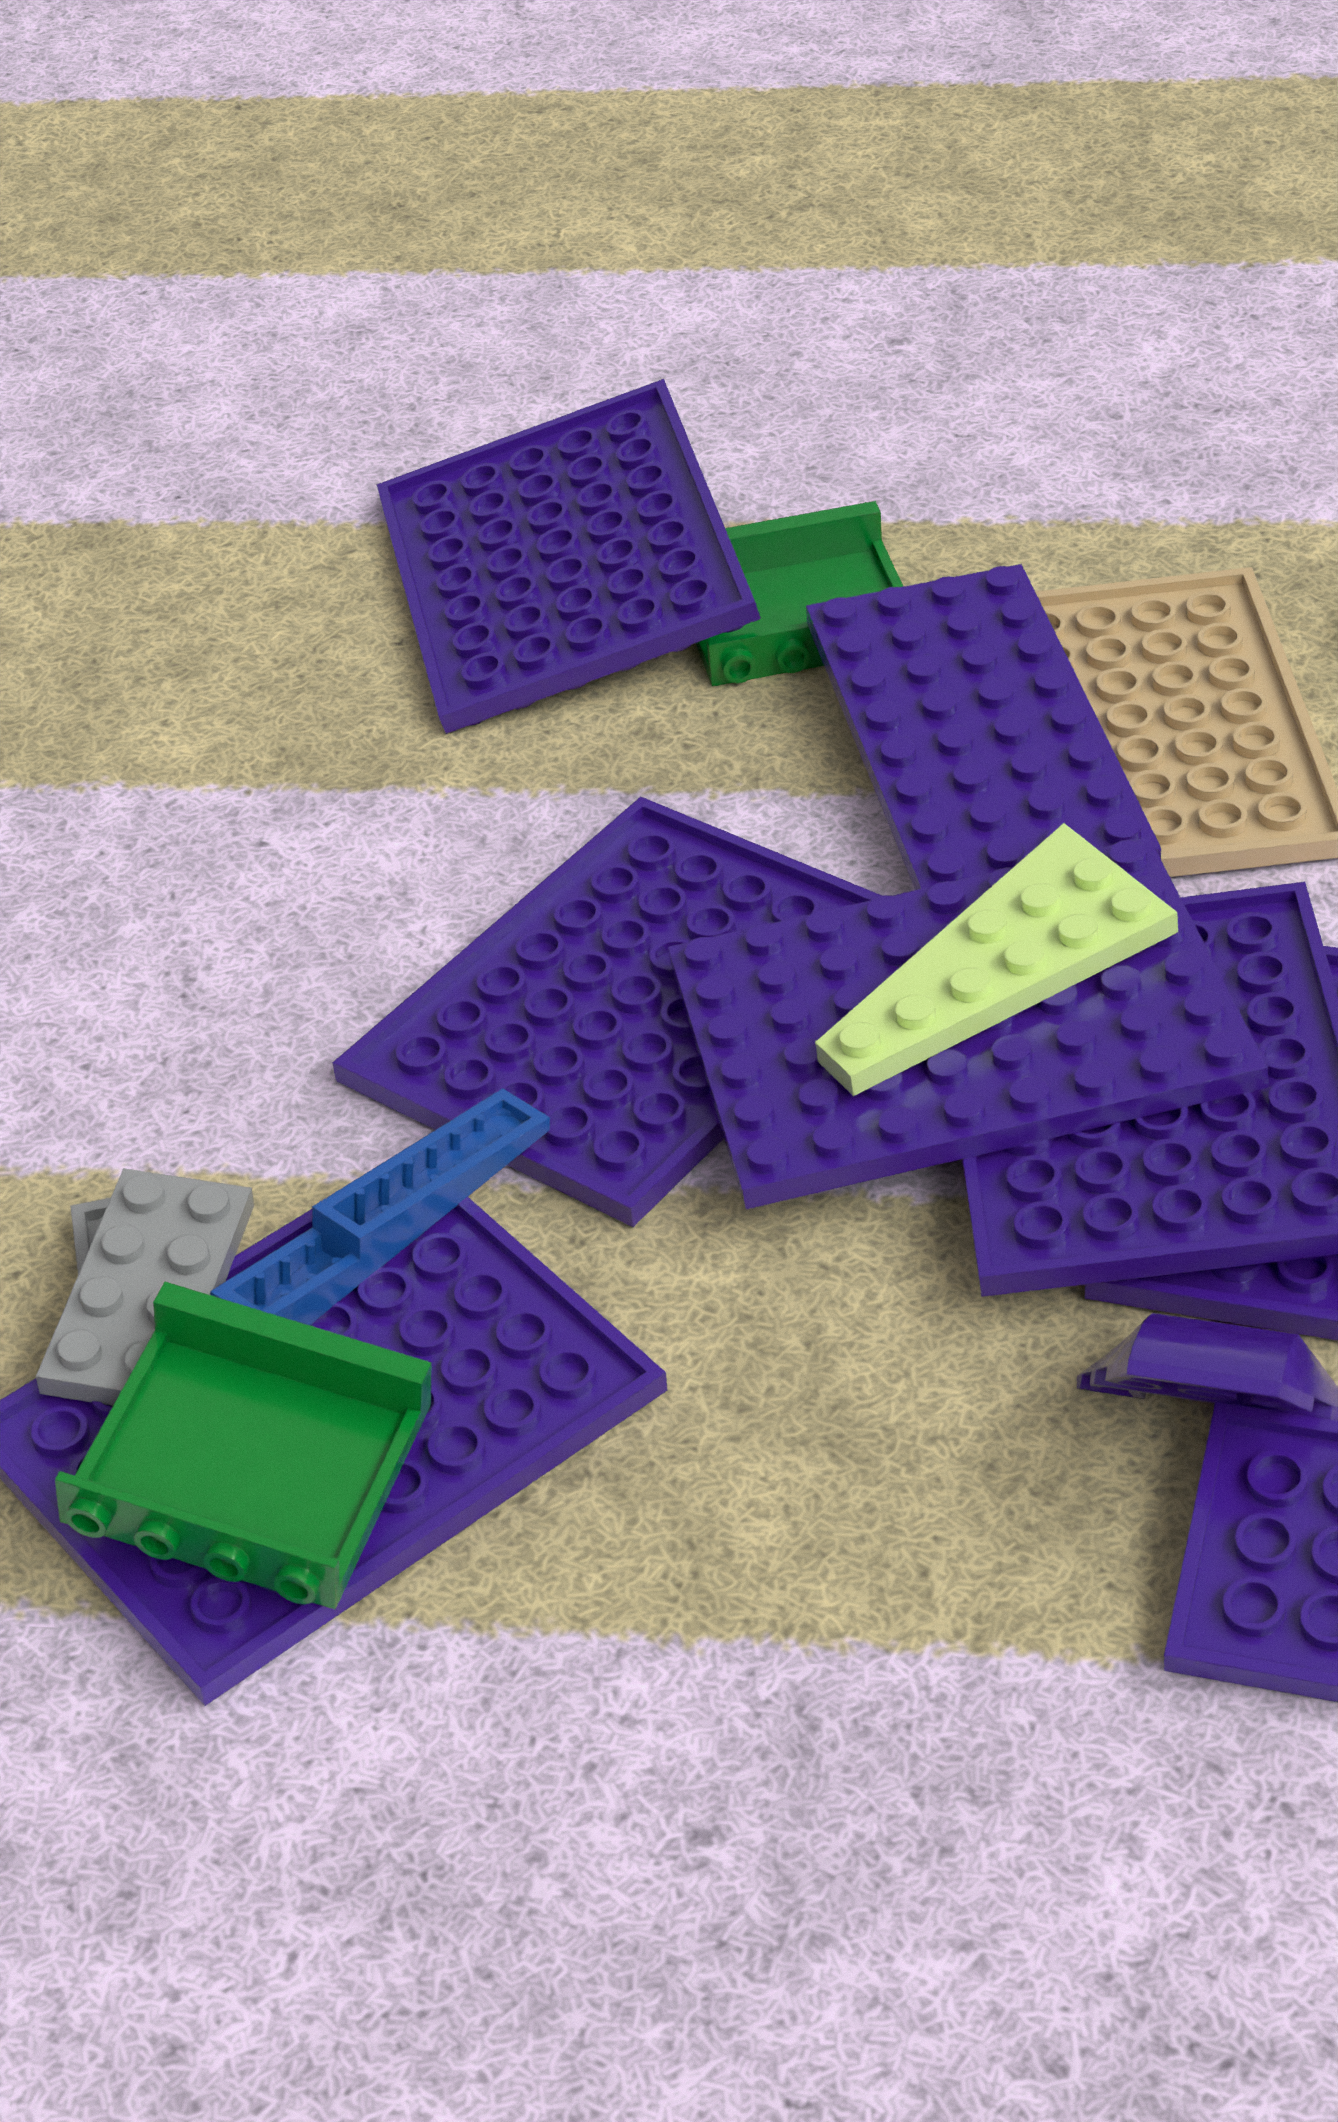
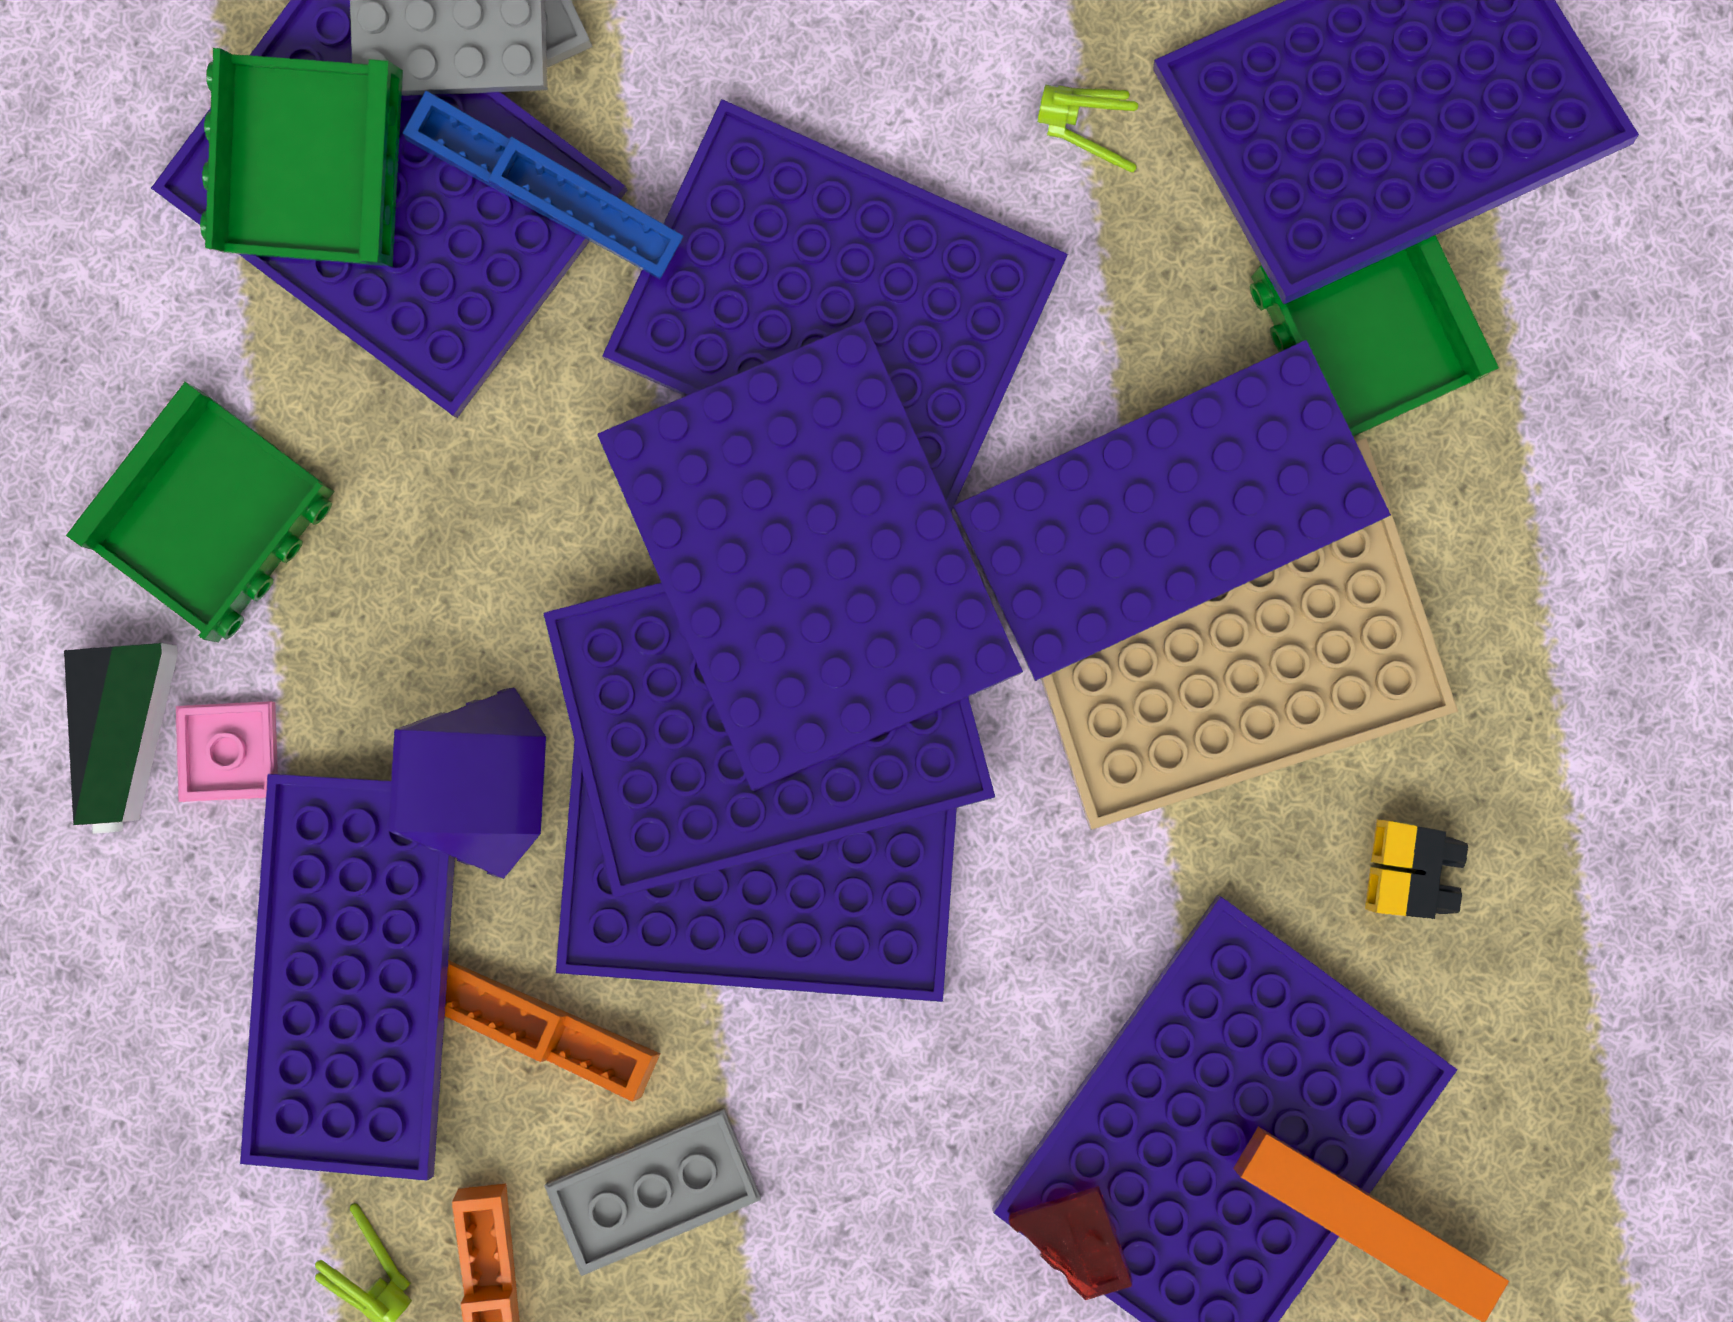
camera: 70 degrees right, 45 degrees up
yellowish green wing [815,823,1178,1096] -> none
none -> slope [64,643,178,834]
none -> green panel [66,382,335,643]
none -> bright pink tile [176,701,278,802]
none -> lime plant [1037,84,1138,172]

